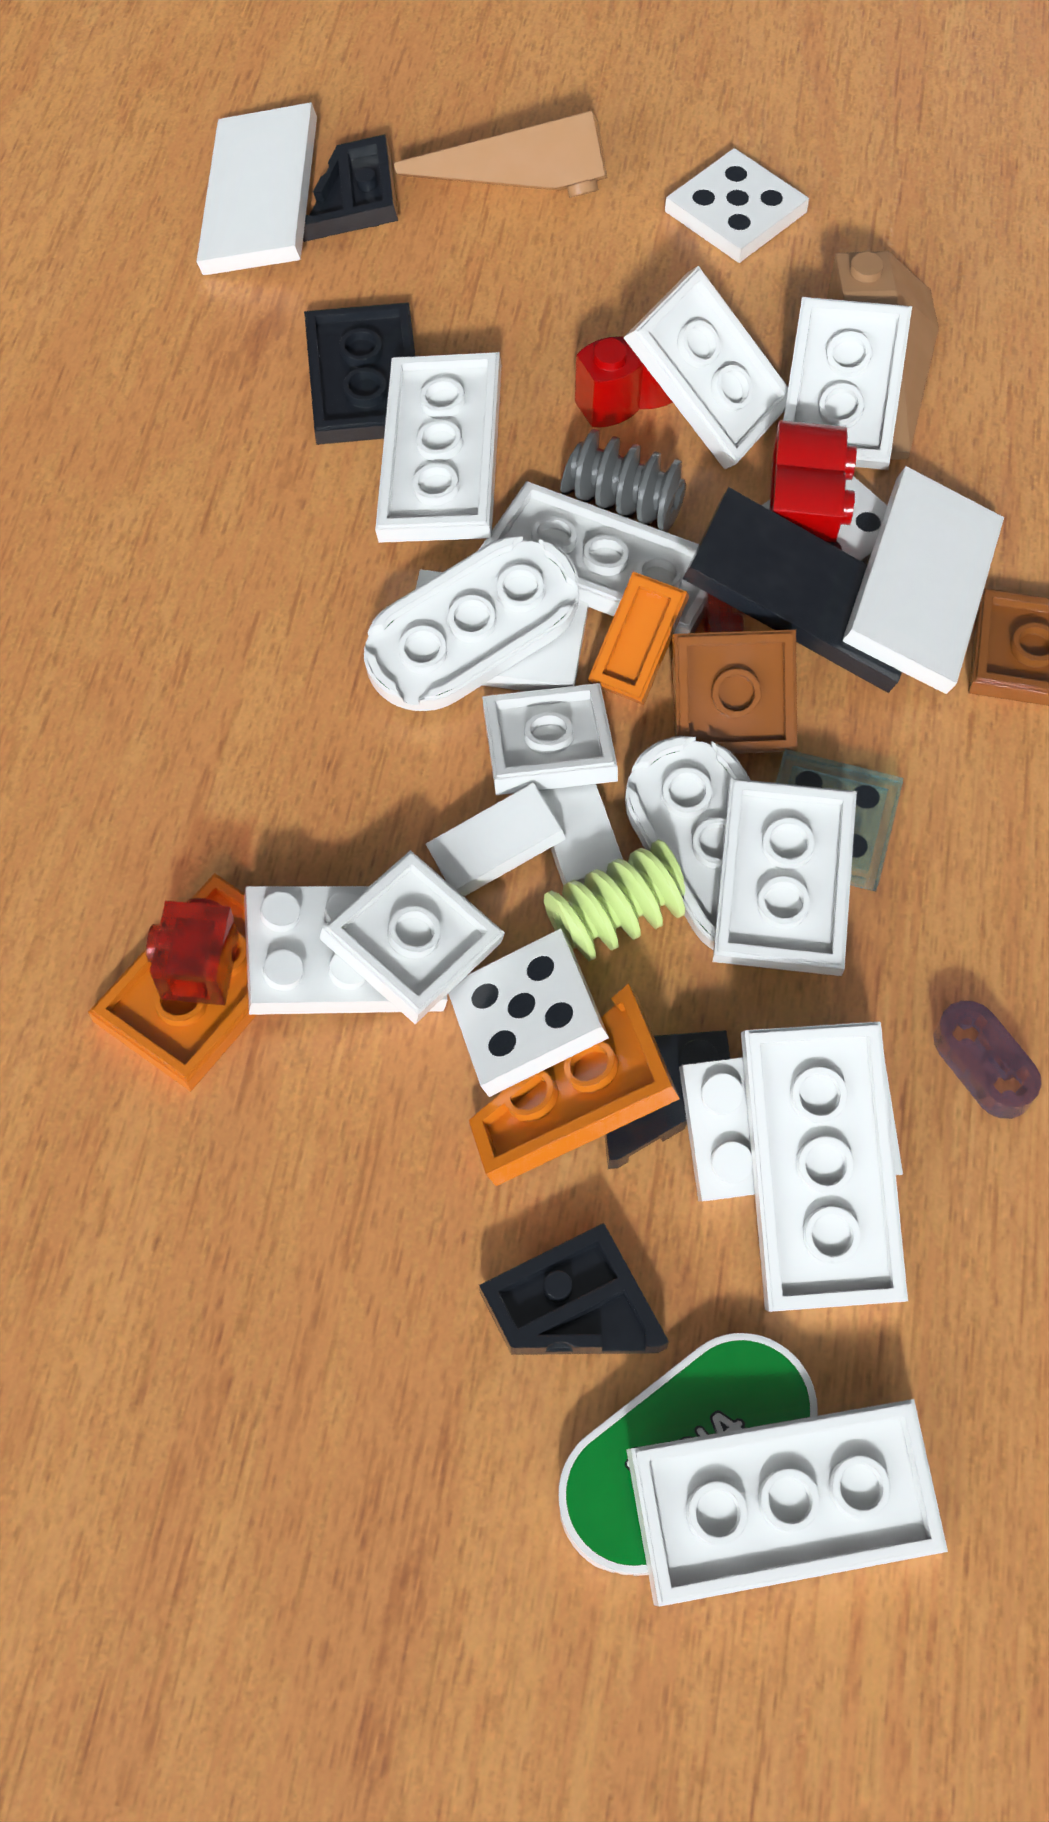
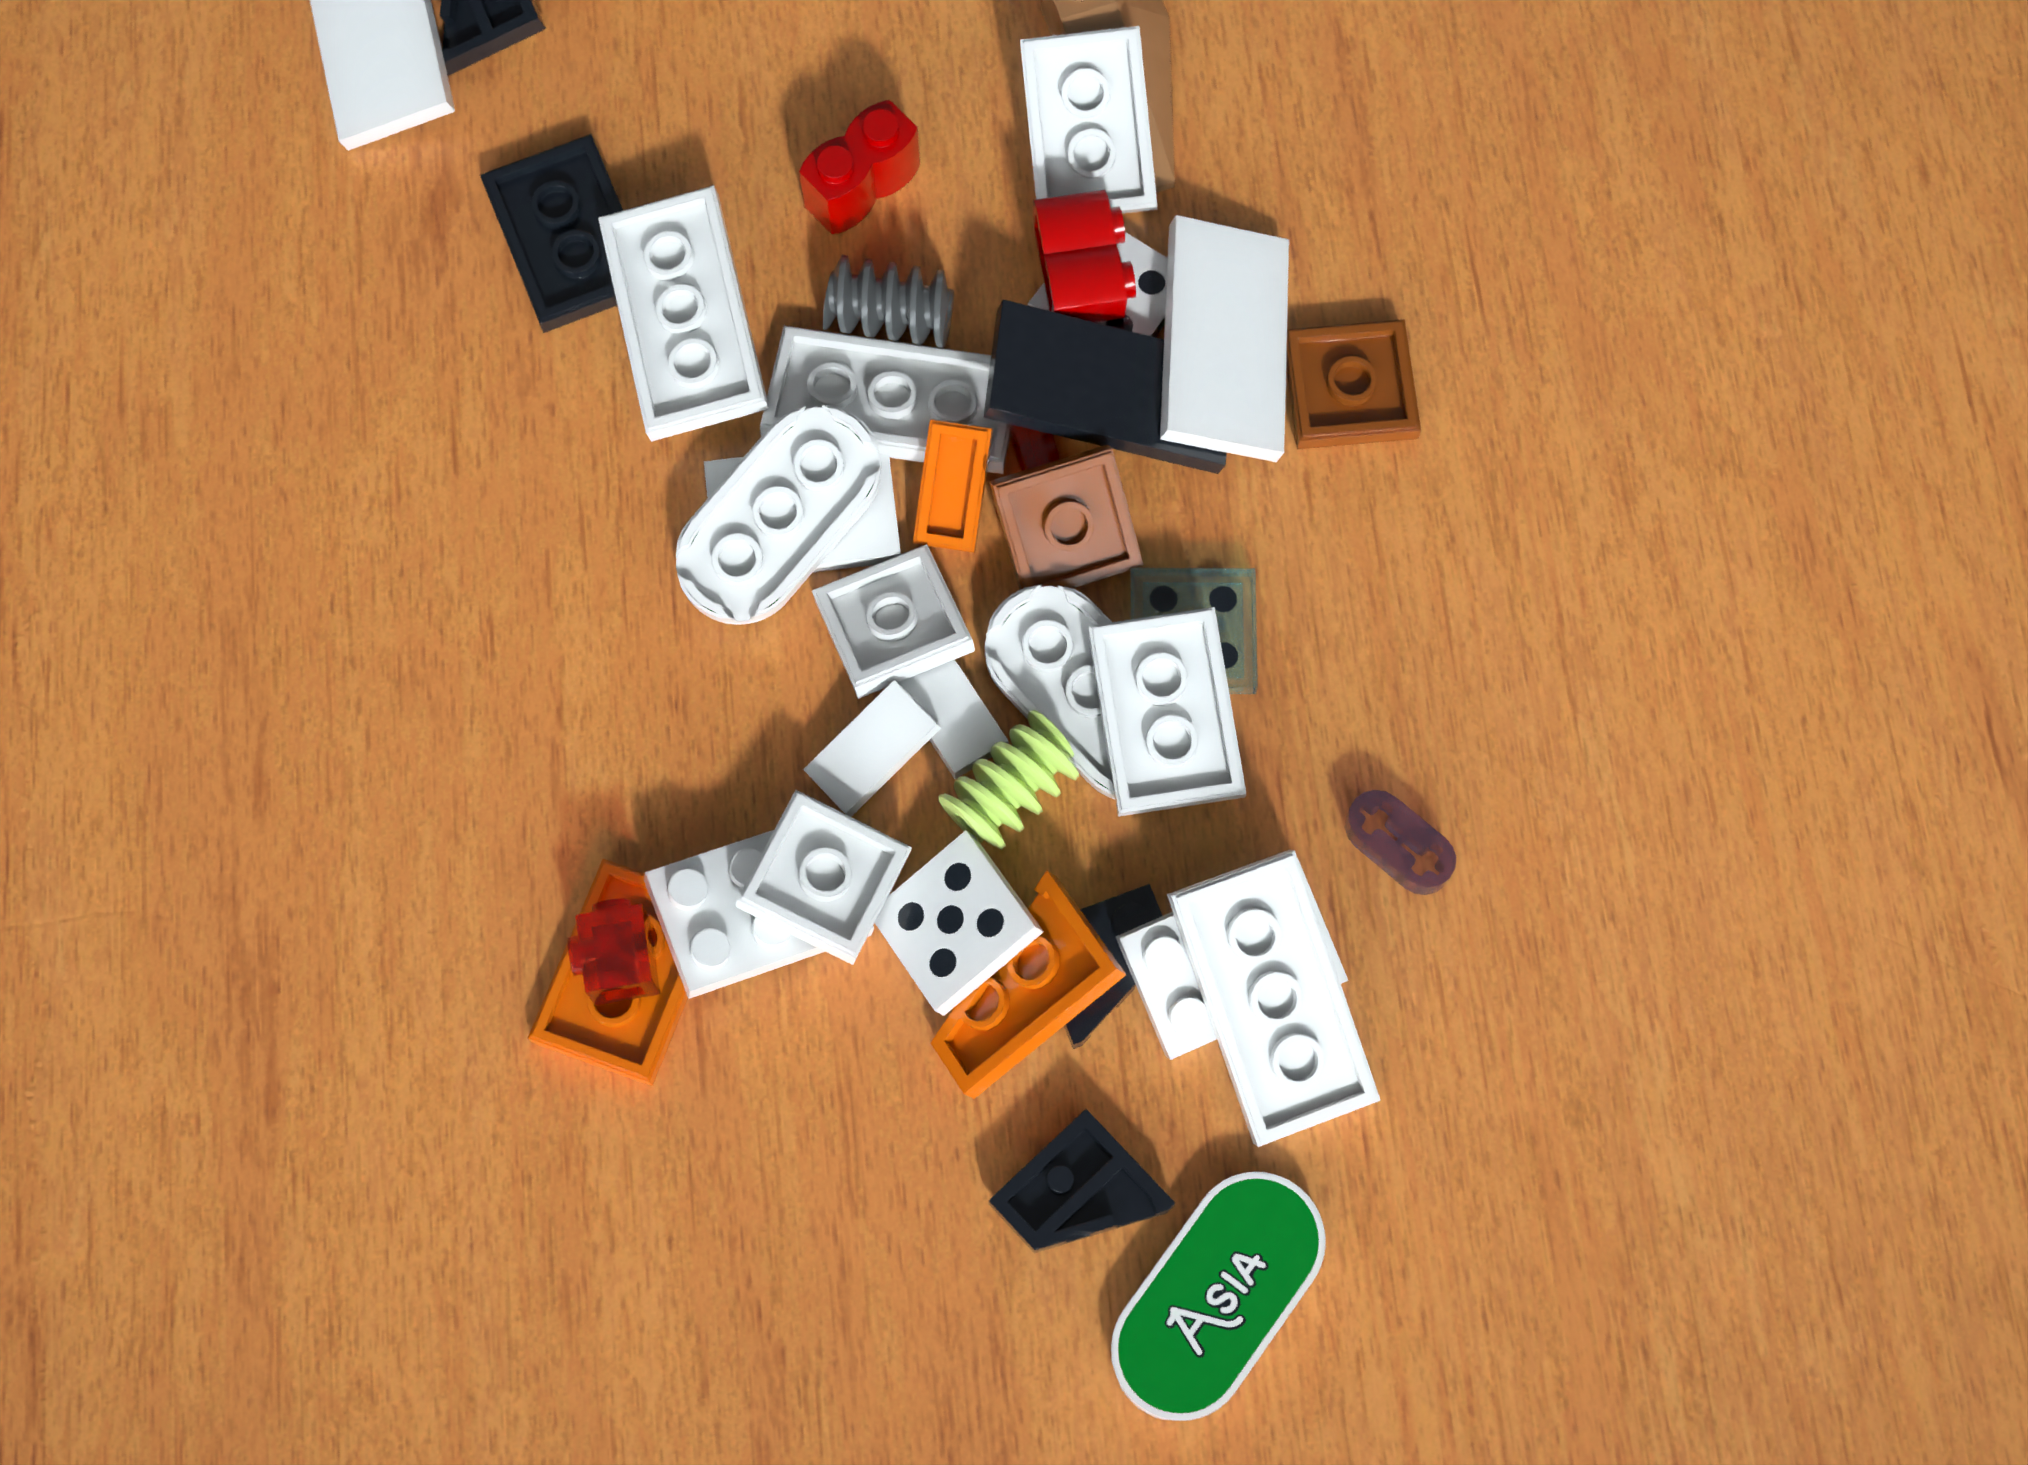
camera: 15 degrees left, 10 degrees up
white tile [623,266,788,469] -> none
white tile [626,1399,948,1607] -> none

